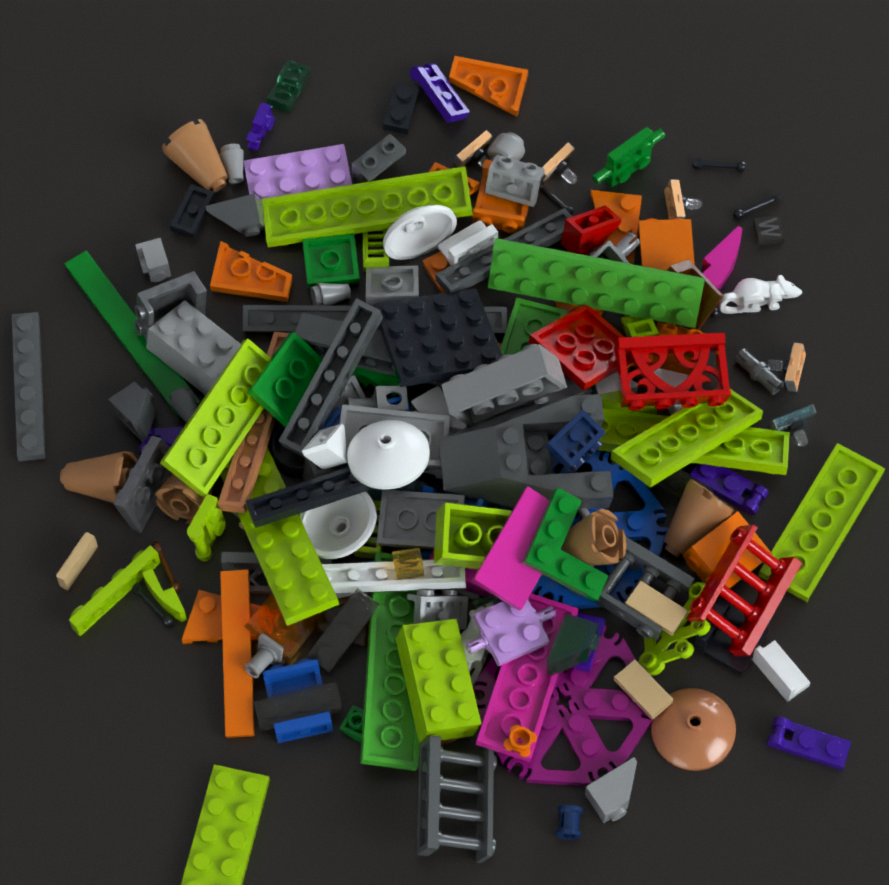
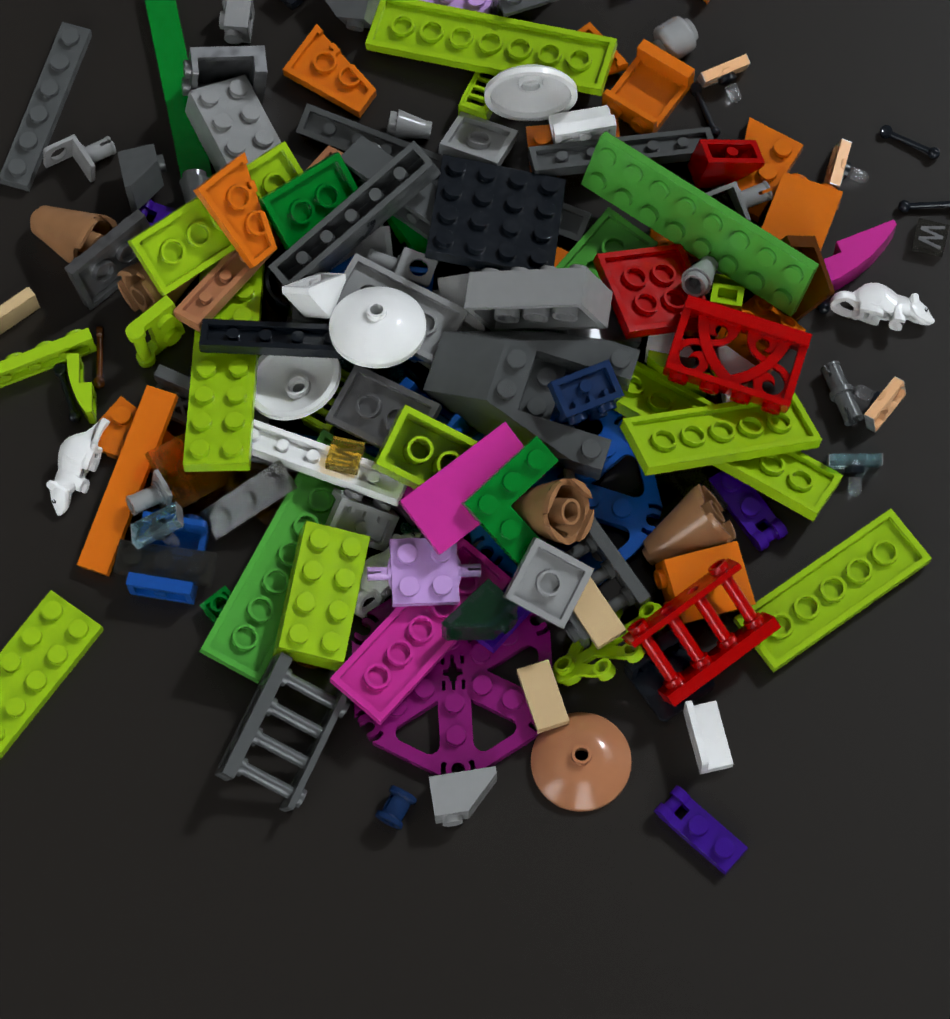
camera: 25 degrees right, 5 degrees up
green plate [303,233,360,289] -> none
light nougat piece [453,130,493,167] -> none
light grey bracket [485,155,545,207] -> none
orange plate [504,725,537,757] -> none
green plate [592,127,665,188] -> none
none -> light grey bracket [43,134,117,182]
none -> white animal [46,418,110,516]
none -> clear light blue piece [130,501,184,550]
none -> orange wing [193,152,278,269]
none -> light grey plate [503,537,594,629]
none -> light grey cone [681,256,718,297]

